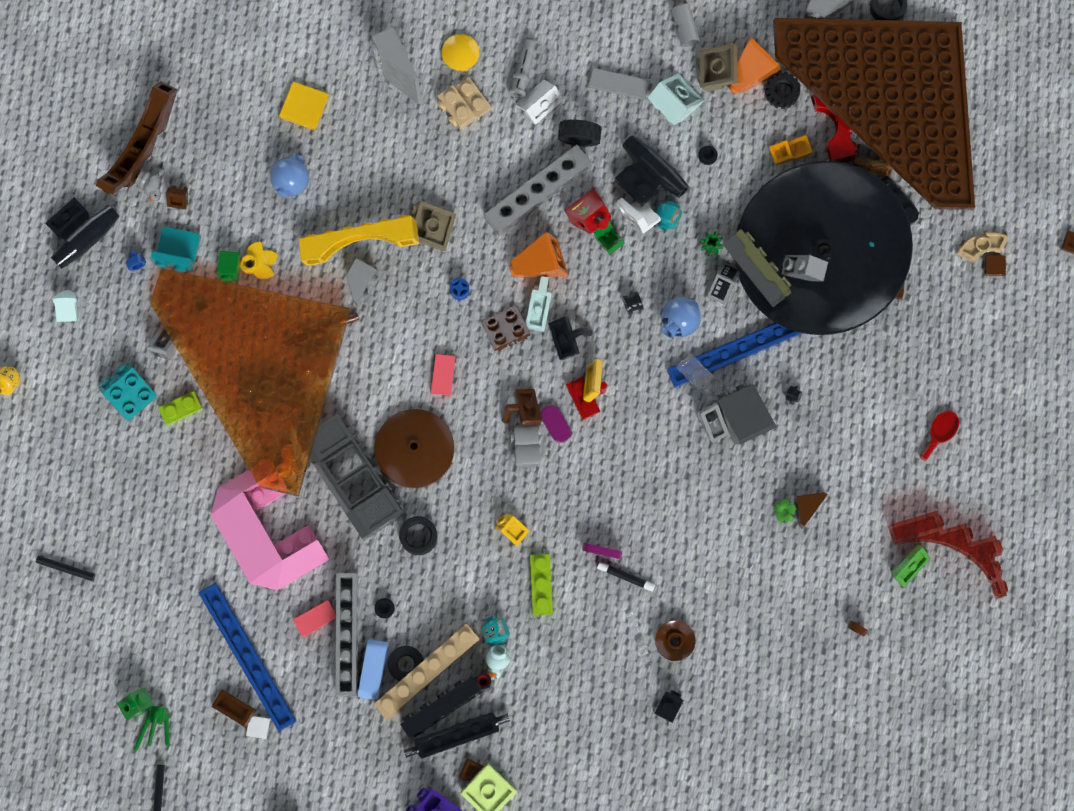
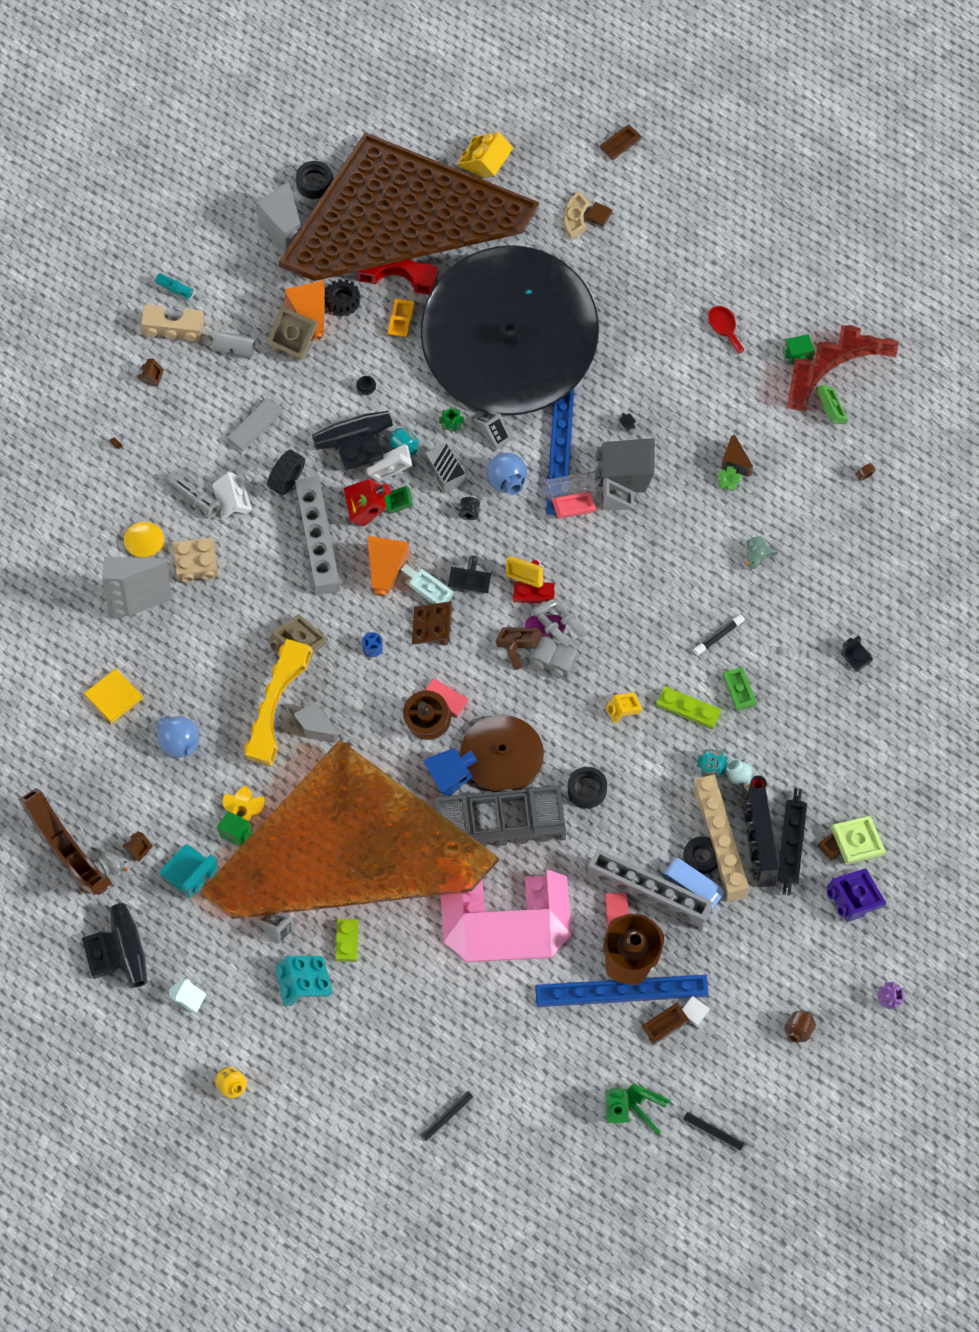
camera: 65 degrees left, 15 degrees down
blue tile [126,250,146,271] -> none
black plate [375,598,395,619] -> none
magenta tile [582,543,622,559] -> none
light aqua slope [648,73,705,125] -> none
reddish brown dish [655,620,696,661] -> none
piece [723,229,791,307] -> none
light grey slope [781,255,828,281] -> none
clear orange tile [852,156,893,176] -> none
none -> reddish brown wheel [403,690,452,740]
none -> blue torso [423,748,477,796]
none -> light grey brick [425,443,468,493]
none -> yellow slope [457,132,513,178]
none -> light grey piece [532,599,588,646]
none -> coral tile [552,492,597,519]
none -> reddish brown piece [603,913,664,985]
none -> bright green plate [723,667,757,712]
none -> sand green animal [745,536,778,569]
none -> green brick [783,334,815,365]

